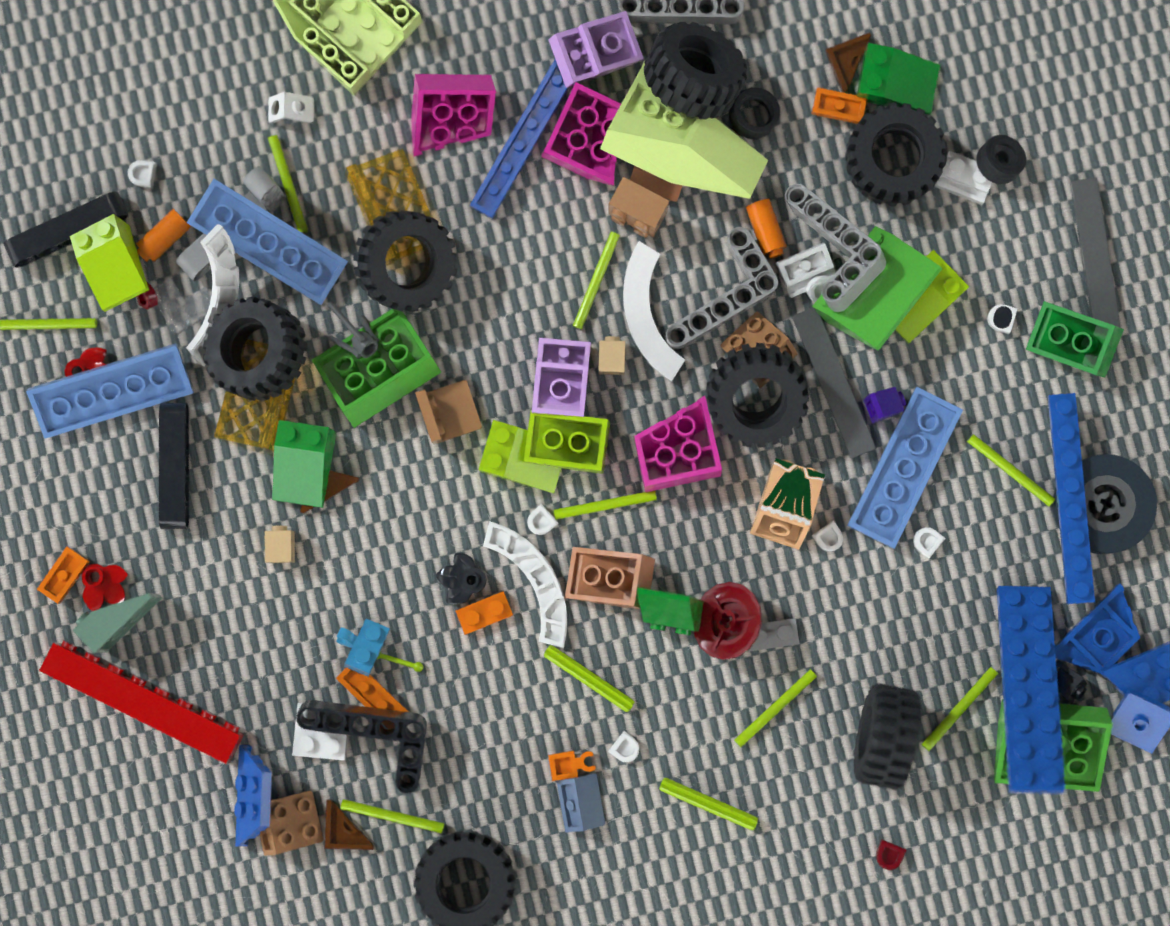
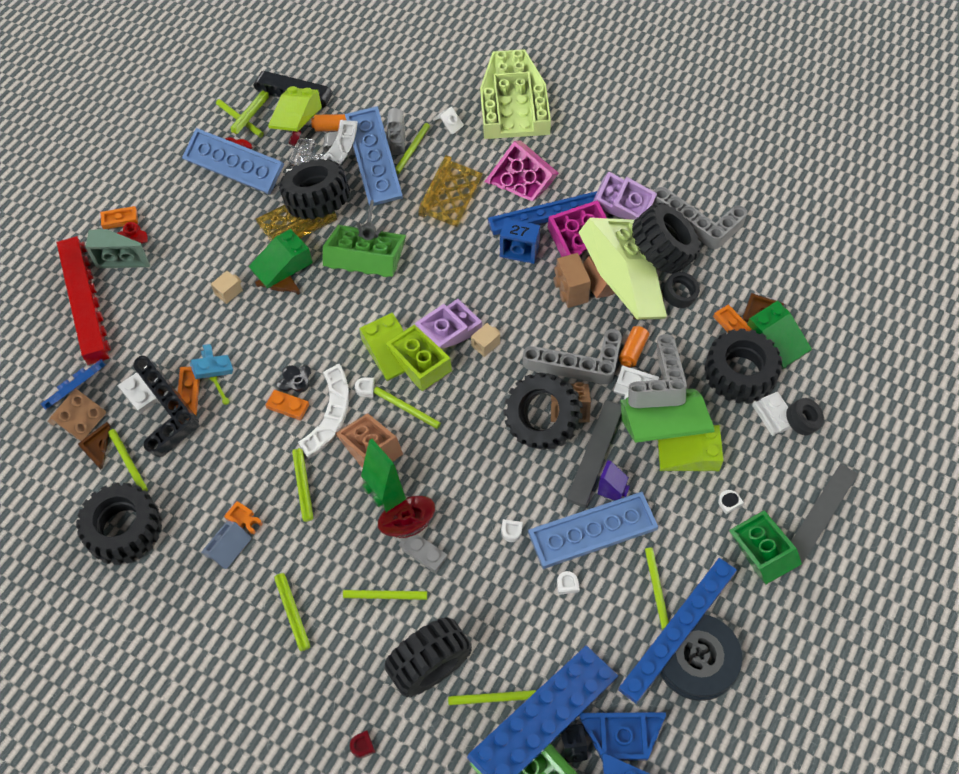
camera: 40 degrees right, 25 degrees down
white tile [128,160,157,189] -> none
black beam [159,403,189,529] -> none
black tyre [353,210,458,312] -> none
medium nougat bracket [415,380,482,445] -> none
lime bar [573,232,620,330] -> none
white tile [608,731,639,762] -> none
white tile [623,241,685,382] -> none
dark pink wedge [634,396,722,492] -> none
slope [750,458,825,550] -> none
none -> lime axle [230,90,269,134]
none -> blue brick [500,219,540,264]

